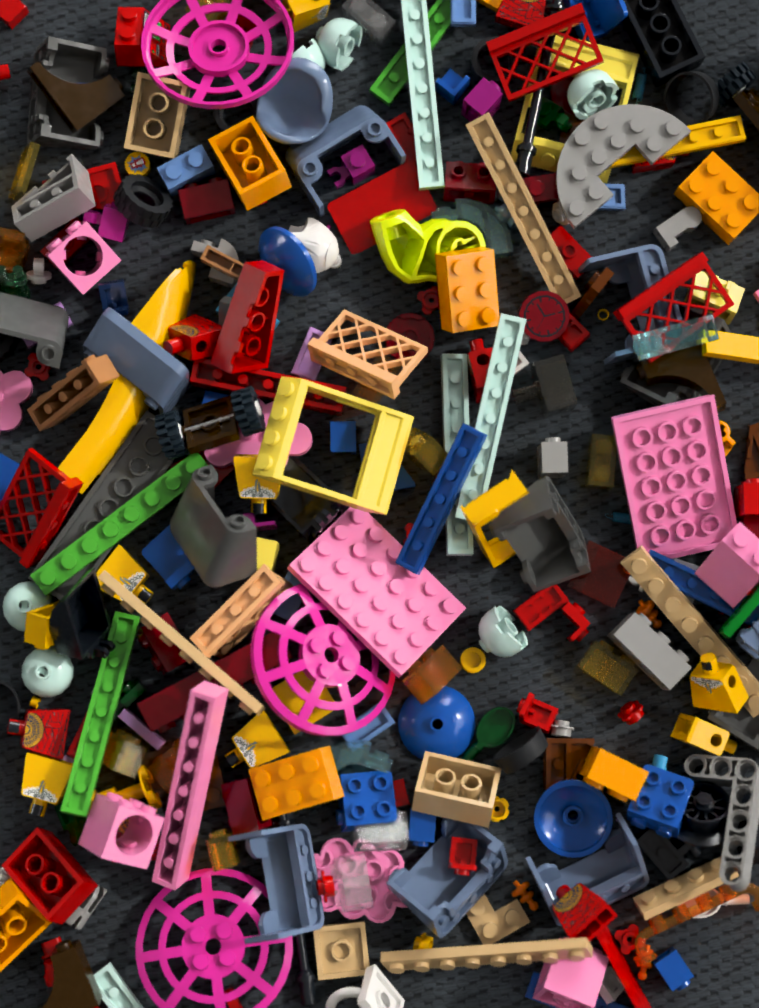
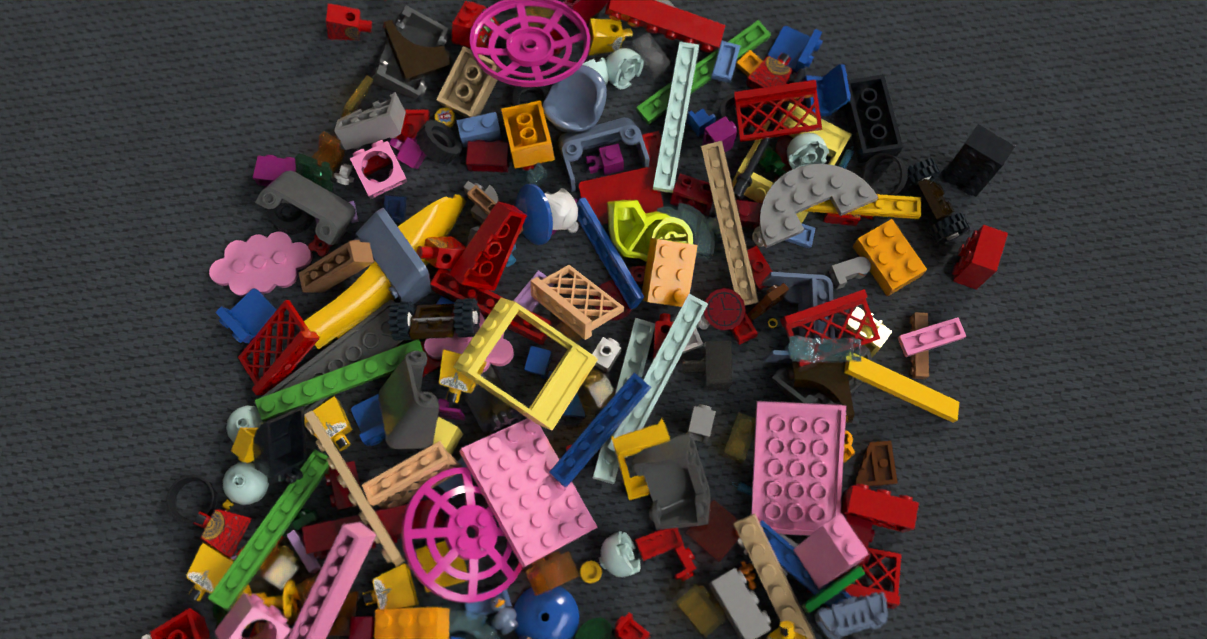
camera: 20 degrees right, 10 degrees down
none -> sand blue animal [490,596,519,635]
none -> clear light blue plate [526,163,548,186]
none -> blue tile [577,198,645,309]
none -> white brick [592,337,621,373]

